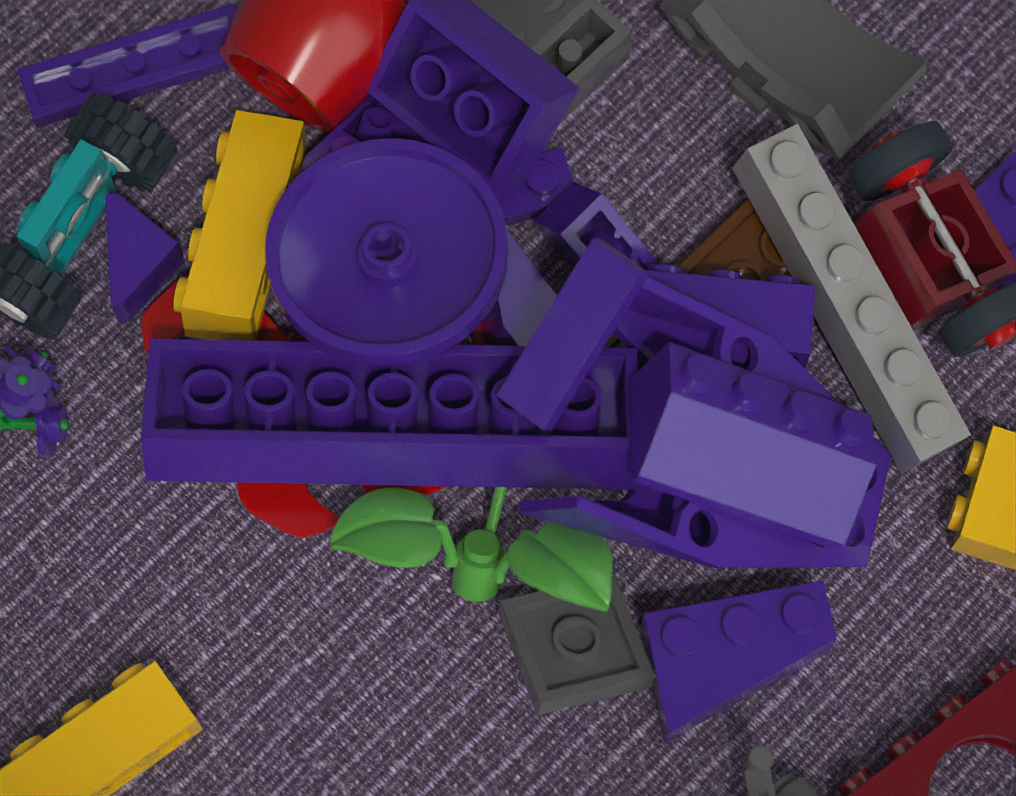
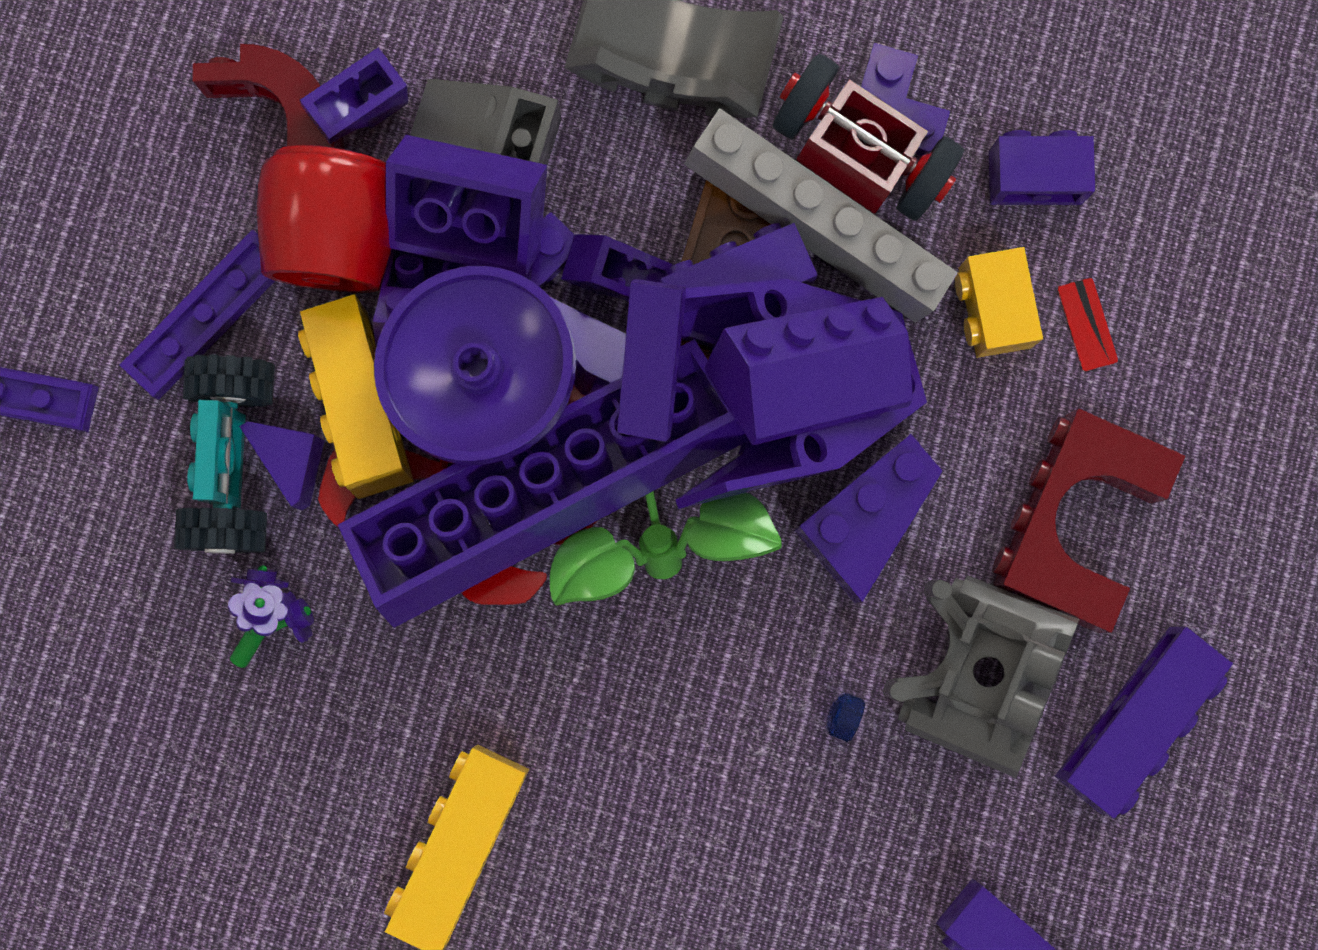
camera: 30 degrees left, 10 degrees up
dark grey hinge [498,574,655,716] -> none

